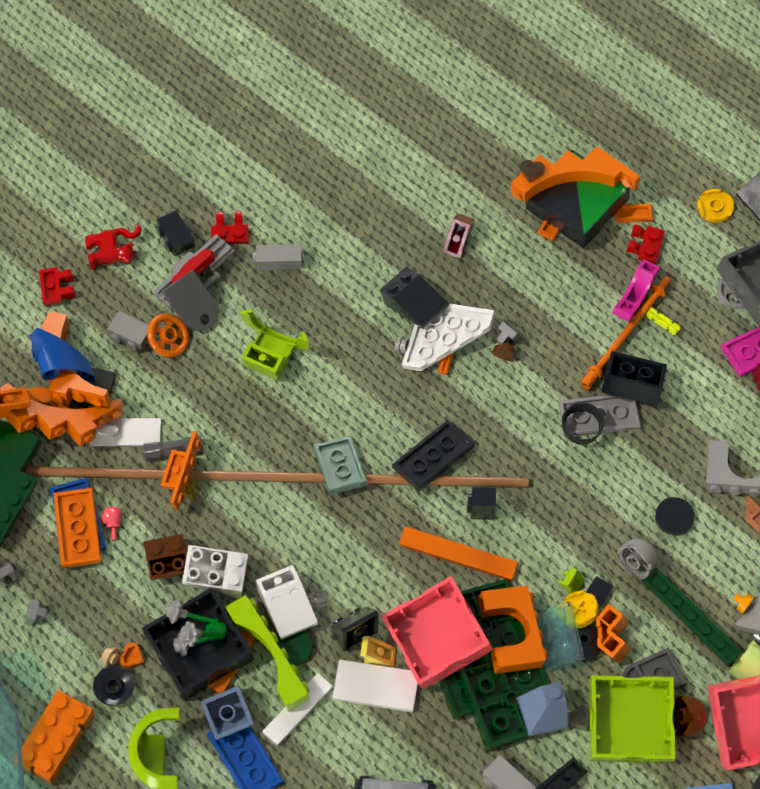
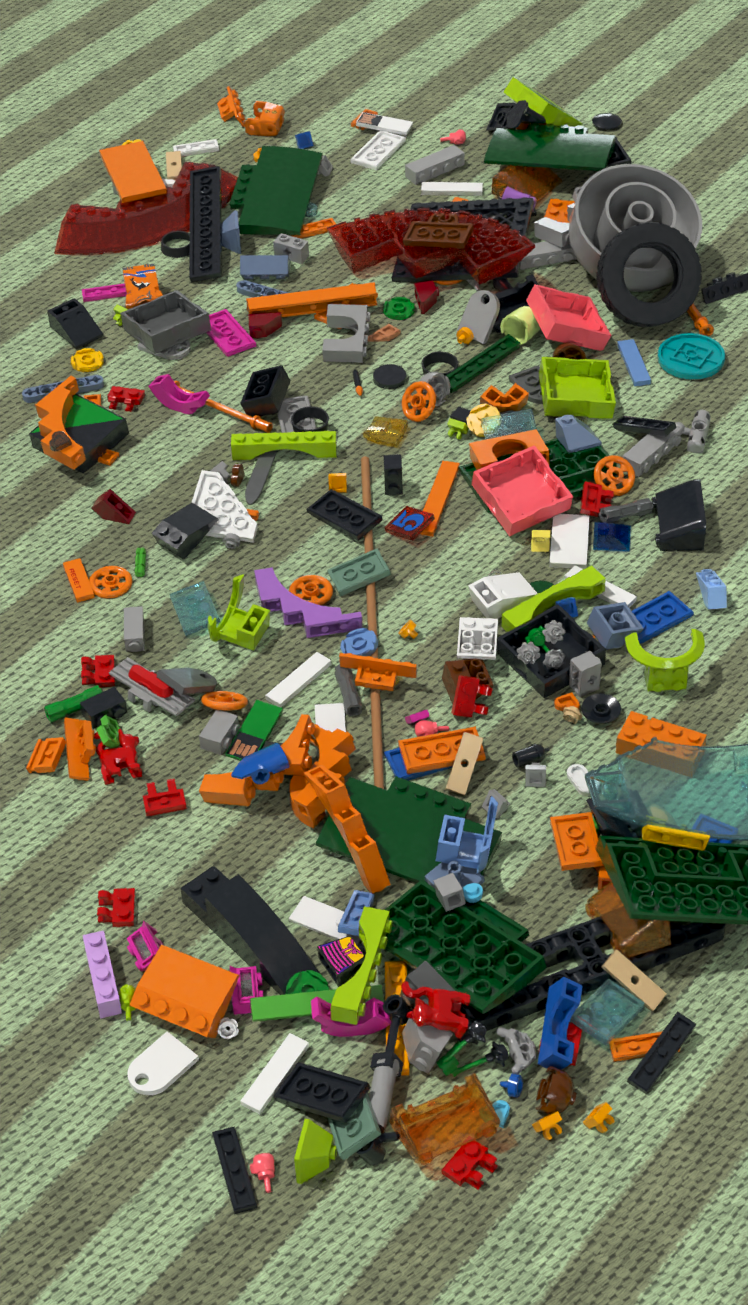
camera: 90 degrees left, 20 degrees down
black slope [331,607,379,652] -> none
neon yellow axle [646,307,681,335] -> none
none -> sand blue beam [22,375,104,403]
none -> orange plate [26,737,66,773]
none -> green axle [44,685,102,723]
none -> orange tile [63,558,95,603]
none -> orange bracket [64,717,96,781]
none -> orange plate [89,566,133,599]
none -> bright green tile [96,715,121,748]
none -> bright green axle [134,548,146,577]
none -> clear light blue plate [169,581,221,636]
none -> green piece [225,700,283,761]
none -> lime arch [231,431,337,460]
none -> dark grey piece [245,450,278,505]
none -> medium lavender arch [254,567,363,638]
none -> white tile [265,652,332,707]
none -> orange plate [289,575,333,605]
none -> light orange tile [328,473,347,493]
none -> medium blue tile [340,628,378,656]
none -> black piece [352,369,363,396]
none -> clear yellow plate [363,416,408,448]
none -> clear red tile [384,506,435,541]
none -> light orange tile [398,619,418,639]
none -> orange plate [402,381,436,422]
none -> dark pink tile [405,709,430,724]
none -> black tyre [421,352,458,376]
none -> tan tile [445,732,483,796]
none -> red plate [451,675,493,718]
none -> black piece [512,743,550,767]
none -> blue tile [555,597,578,618]
none -> white tile [567,764,598,797]
none -> light grey brick [569,651,602,697]
none -> red plate [580,481,614,517]
none -> clear blue slope [593,522,631,552]
none -> orange plate [594,455,635,496]
none -> dark grey axle [599,498,653,524]

